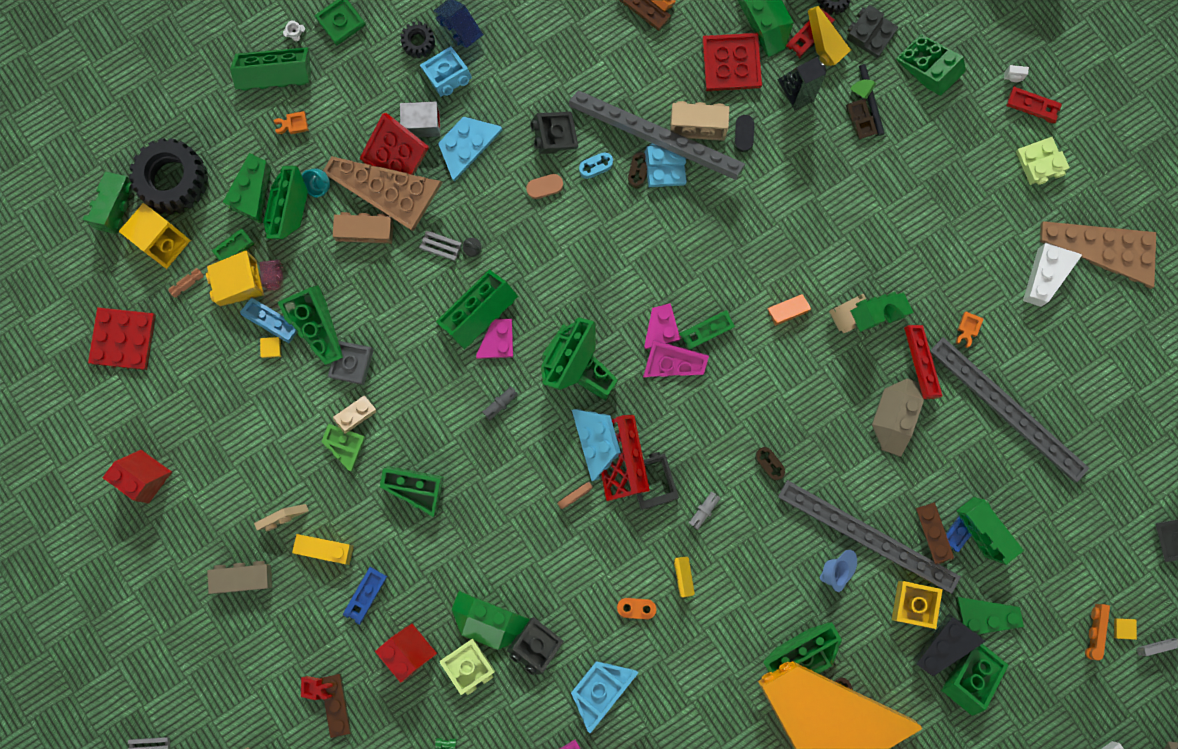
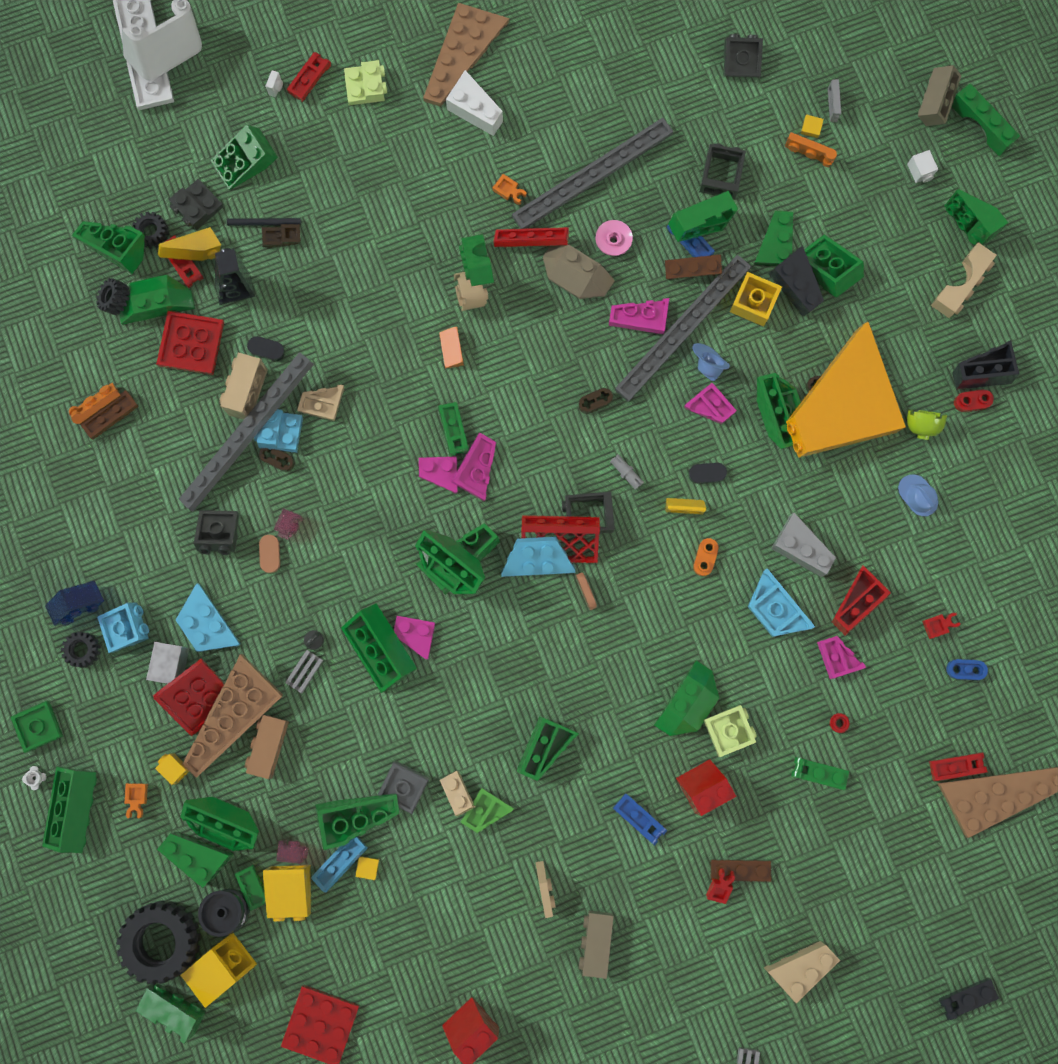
camera: 80 degrees left, 0 degrees up
nougat axle [168,268,204,297] -> none
yellow slope [292,534,354,565] -> none
teal hair [301,169,330,197] -> none
dark grey pin [482,386,518,421] -> none
pearl dark grey plate [507,617,564,675] -> none
medium azure beam [579,152,613,179] -> none
bright green tile [850,80,877,99] -> none
none -> yellow brick [155,753,189,785]
none -> black wheel [198,888,250,937]
none -> clear pink brick [274,508,304,540]
none -> tan wing [297,385,345,421]
none -> bright pink dish [595,220,632,256]
none -> dark pink wing [608,298,669,334]
none -> dark pink wing [684,383,737,424]
none -> black tile [688,463,727,484]
none -> pearl dark grey window [699,143,746,199]
none -> light grey wedge [771,513,836,577]

